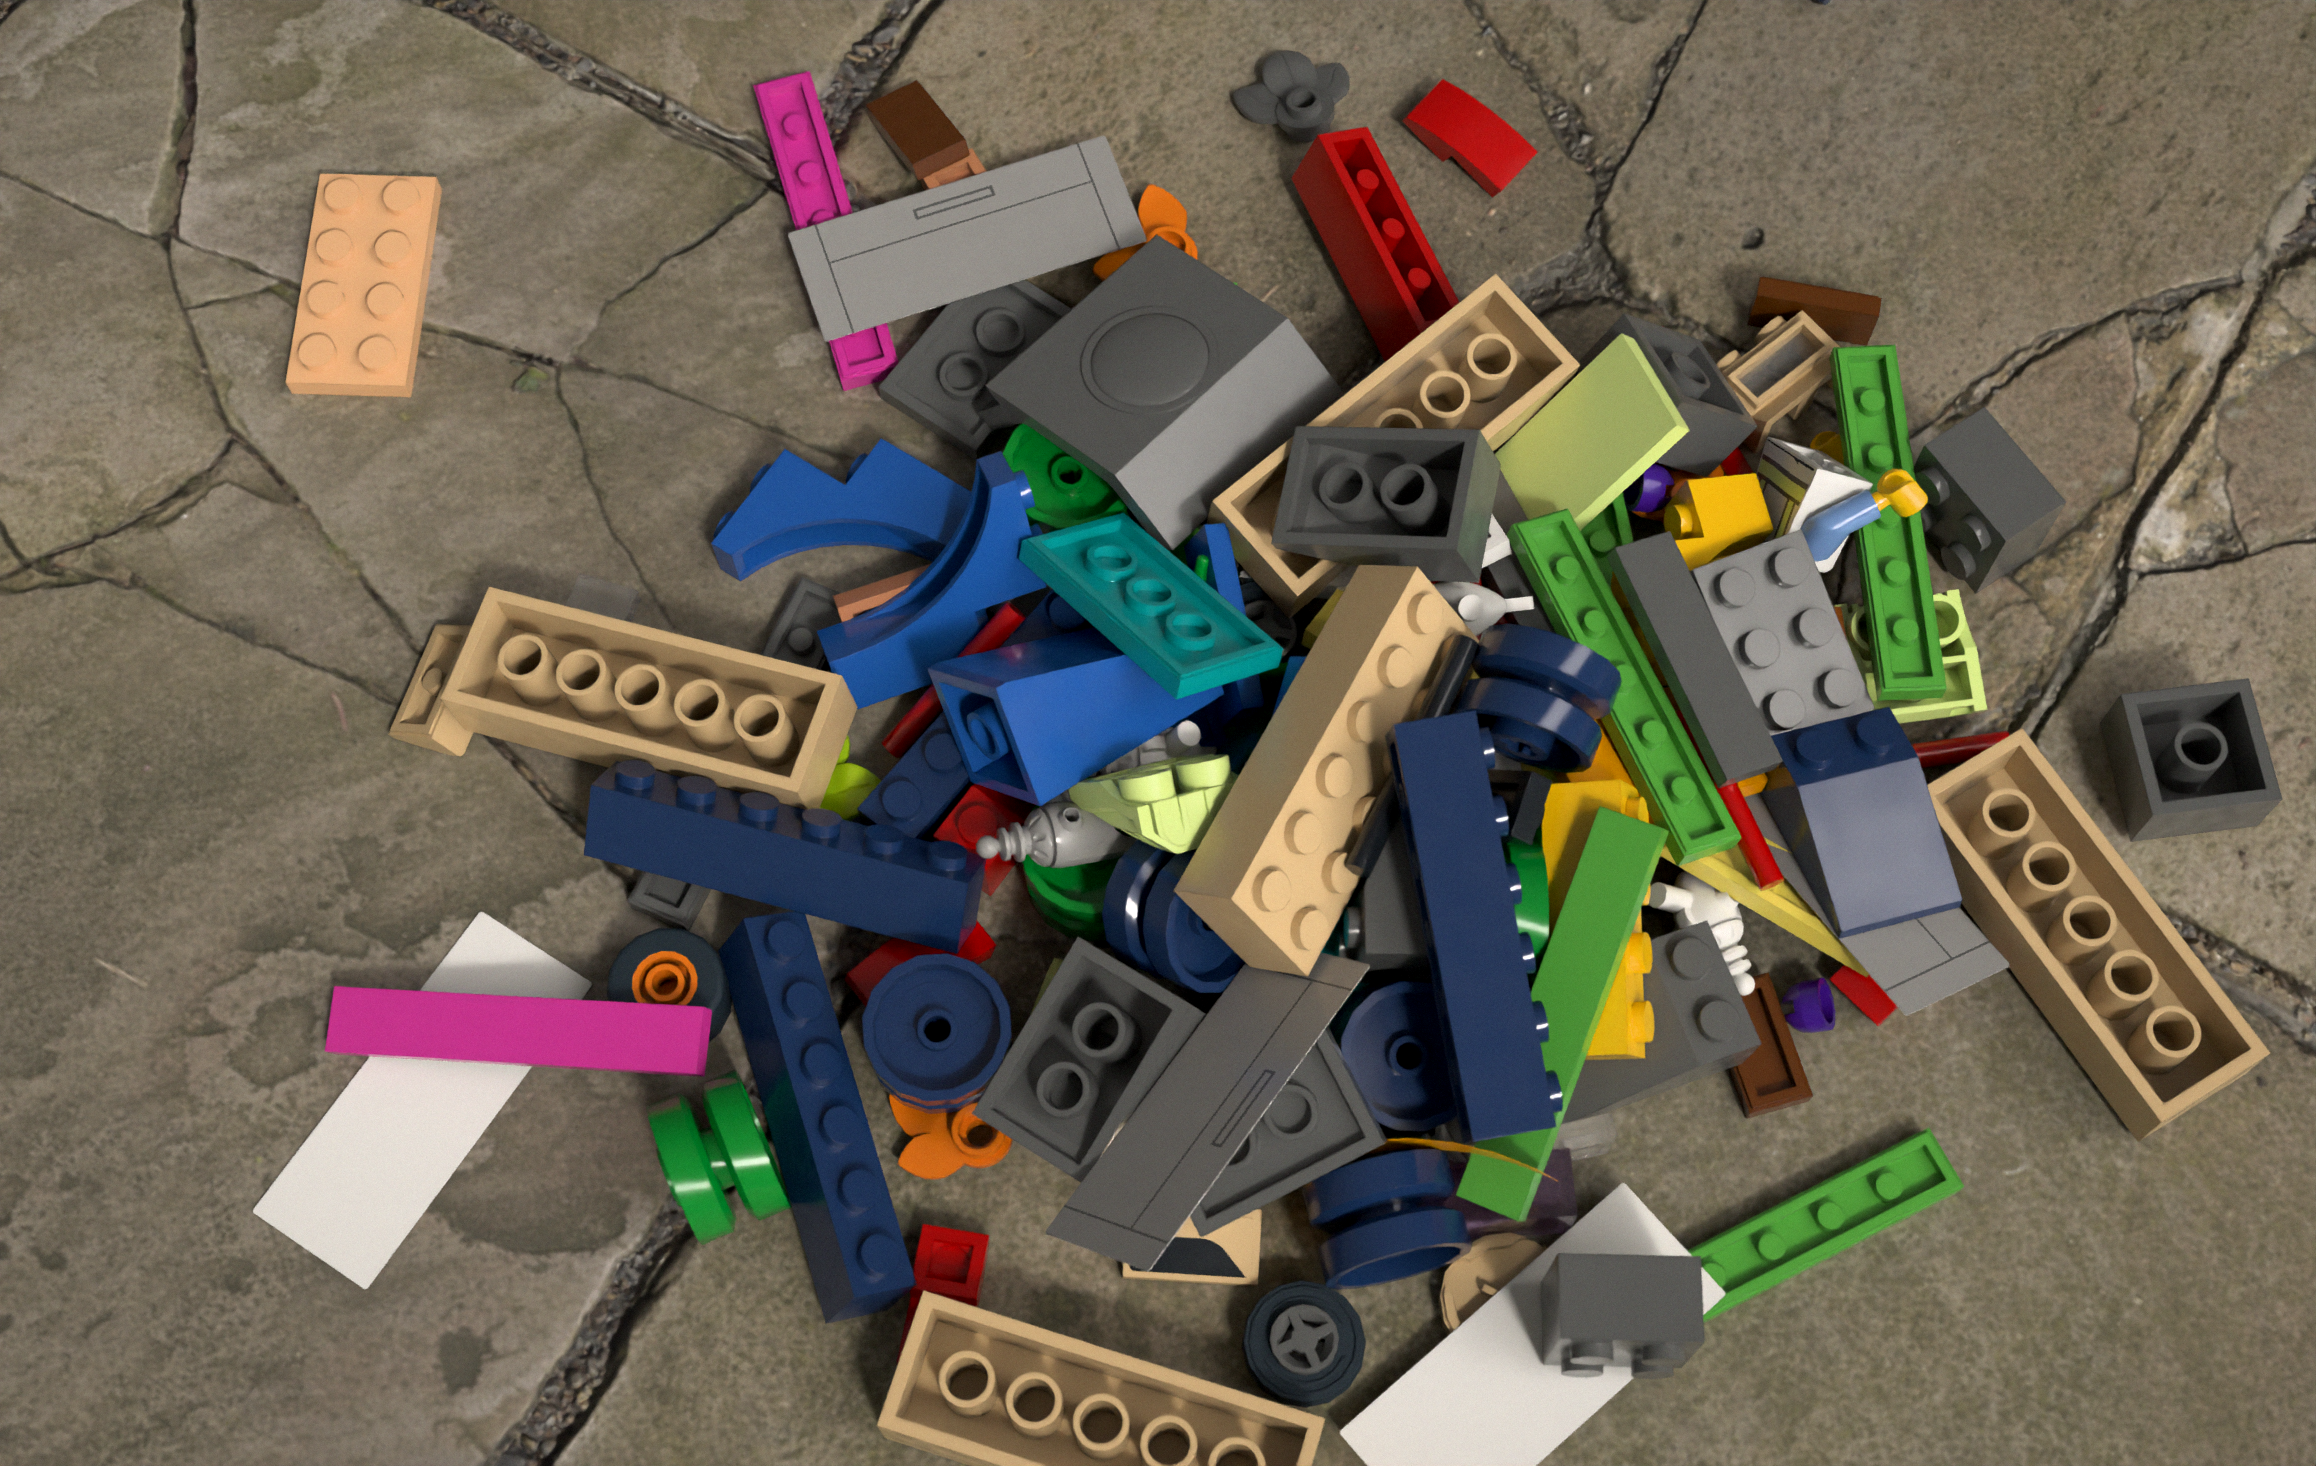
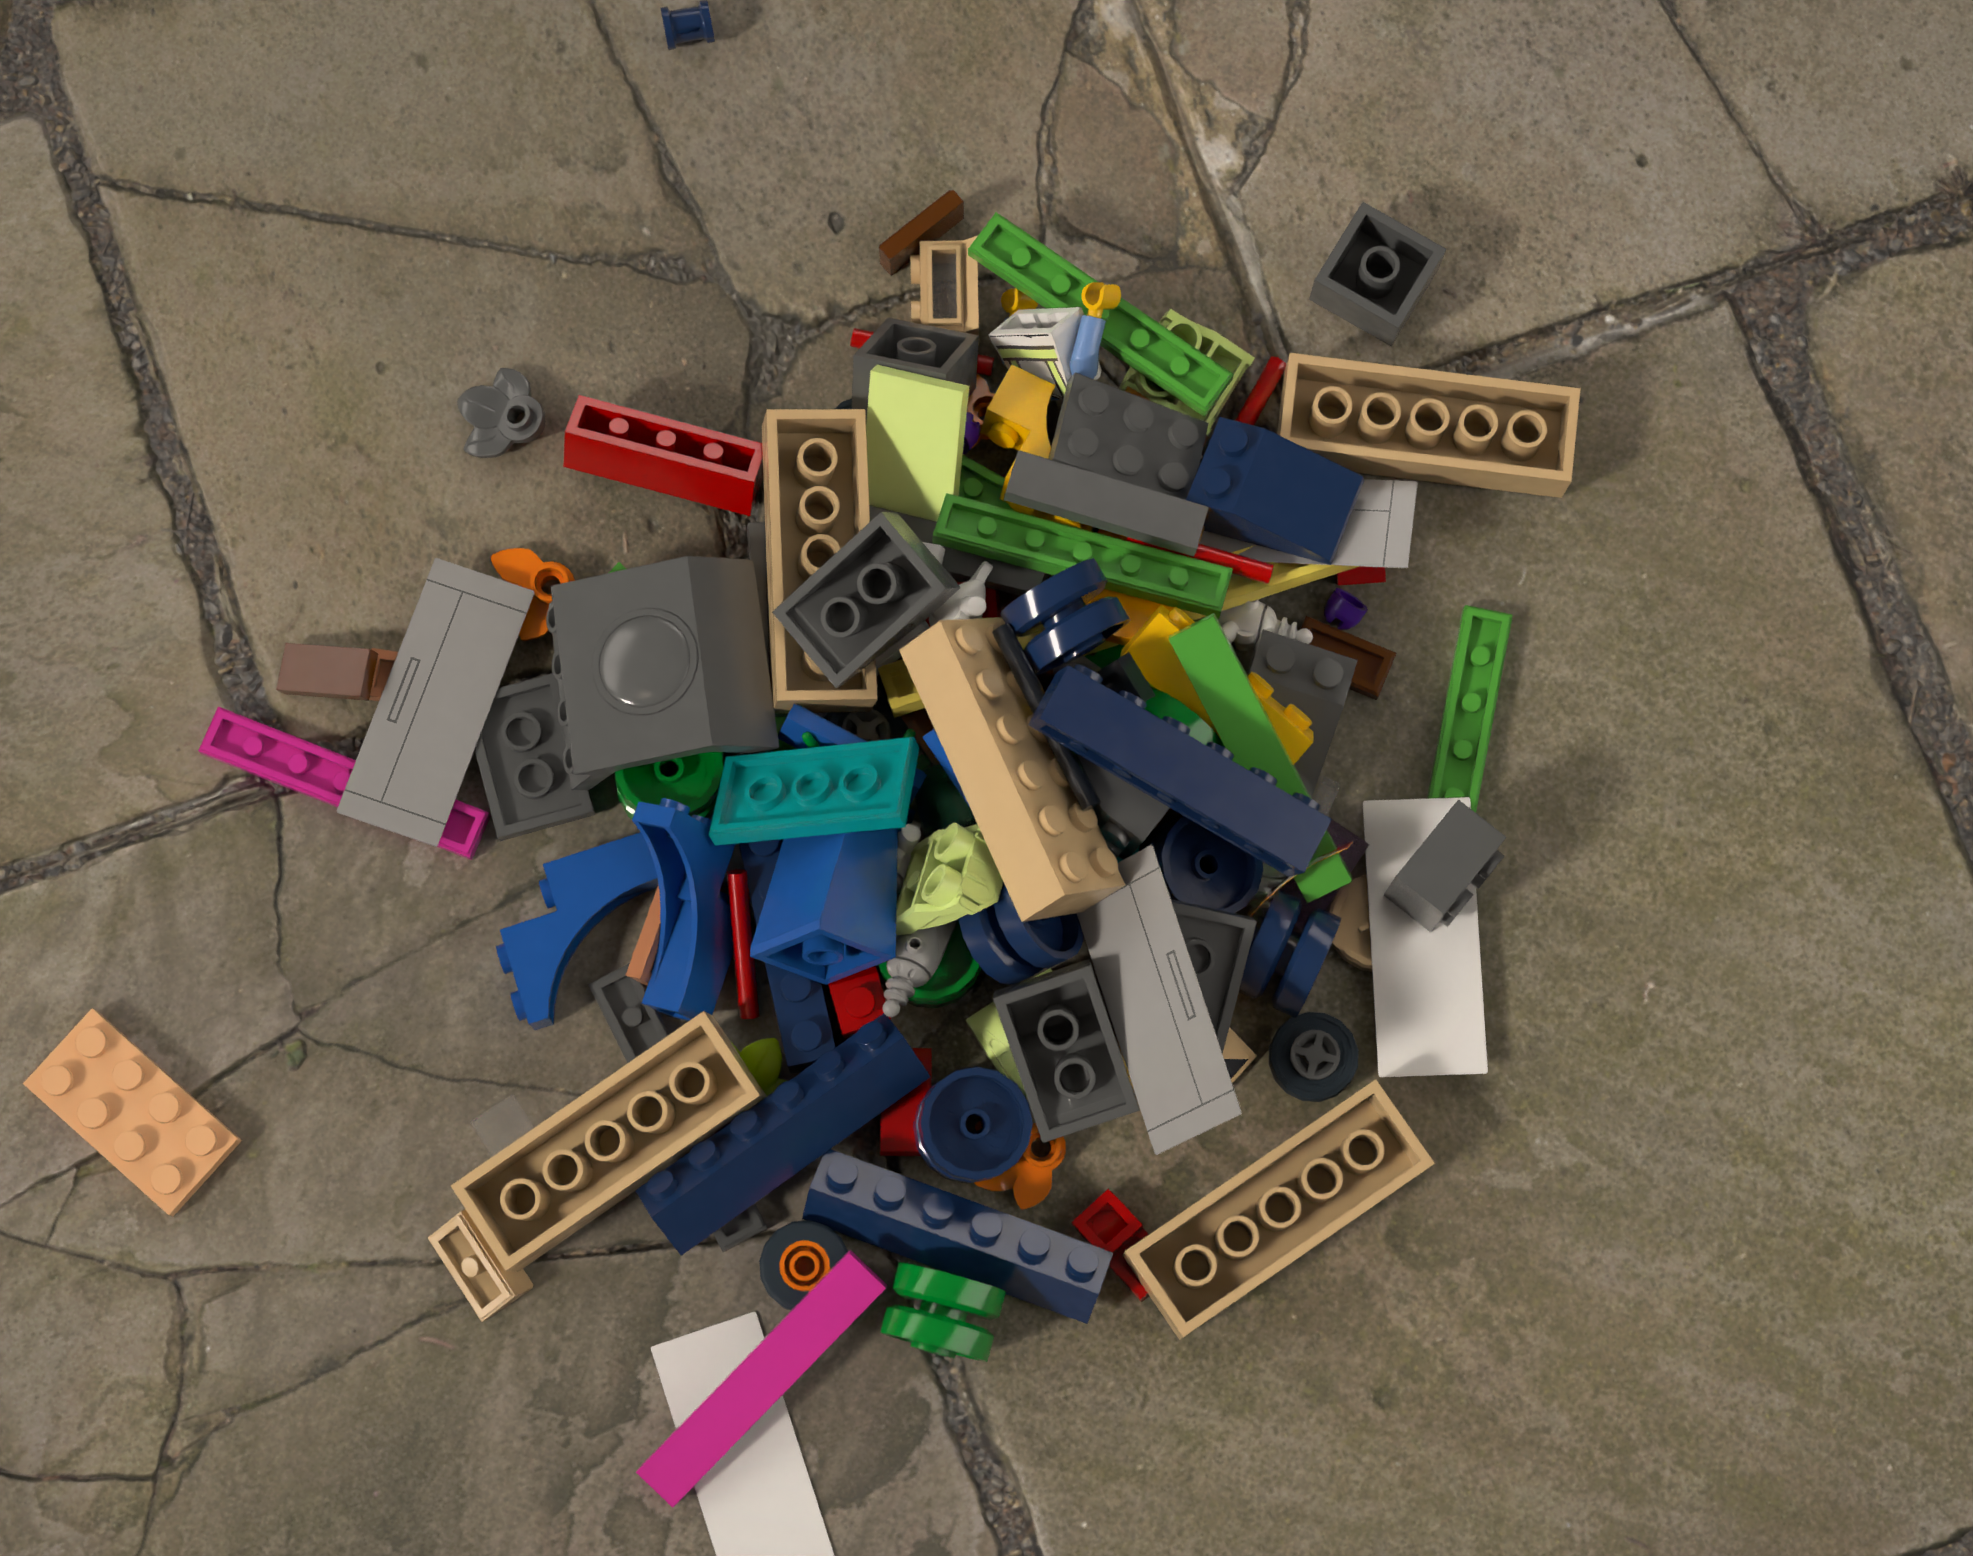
camera: 55 degrees left, 10 degrees up
red slope [1402,79,1538,198] -> none
dark grey brick [1914,407,2066,594] -> none

